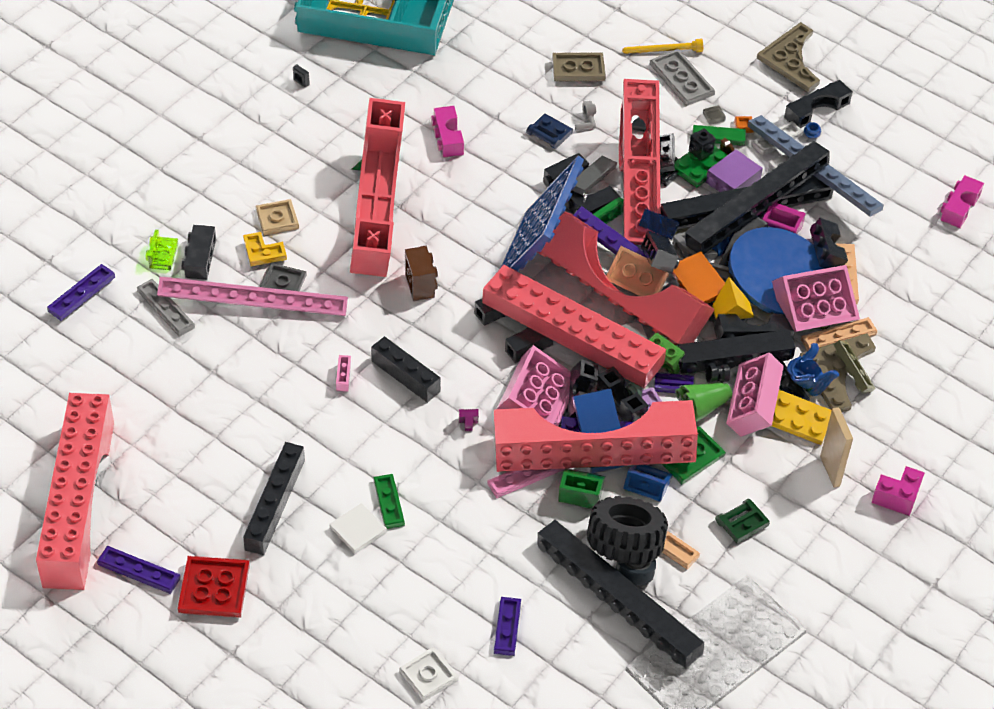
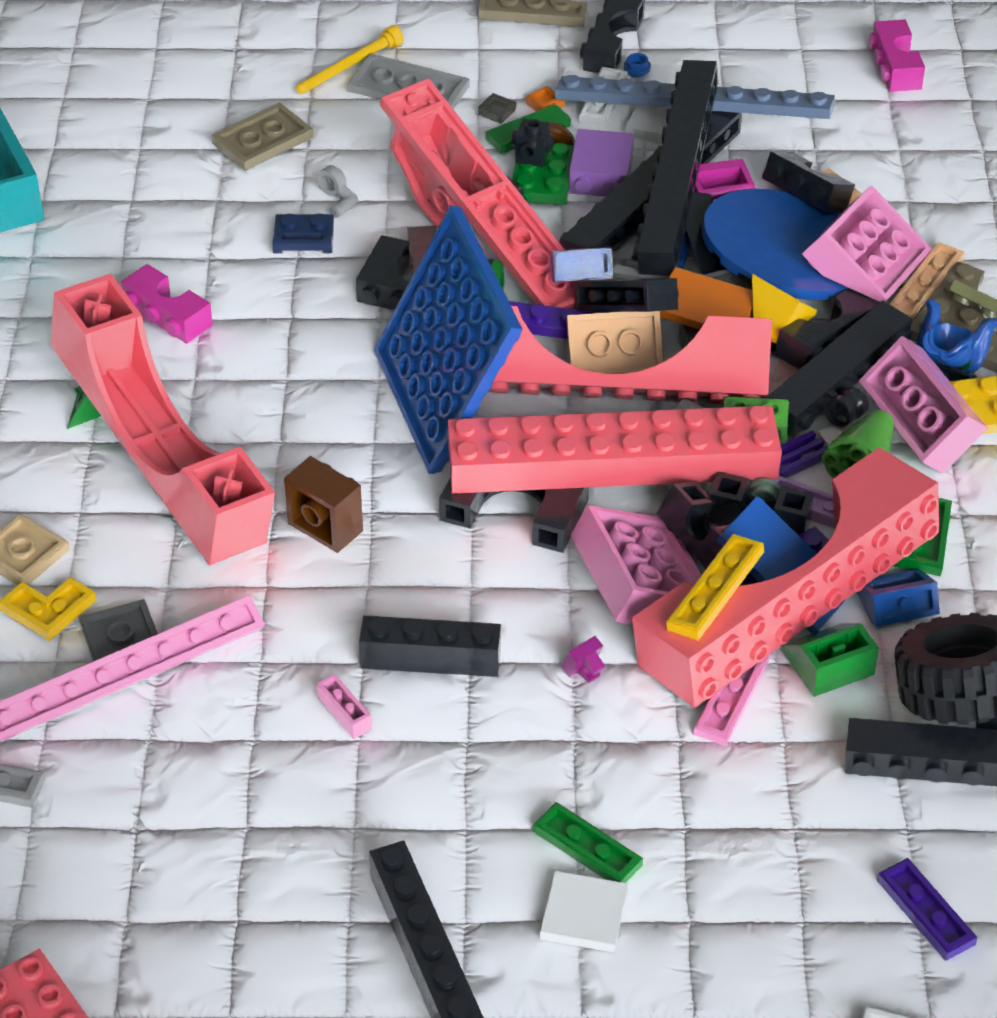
camera: 35 degrees left, 5 degrees down
none -> yellow tile [666,534,764,641]

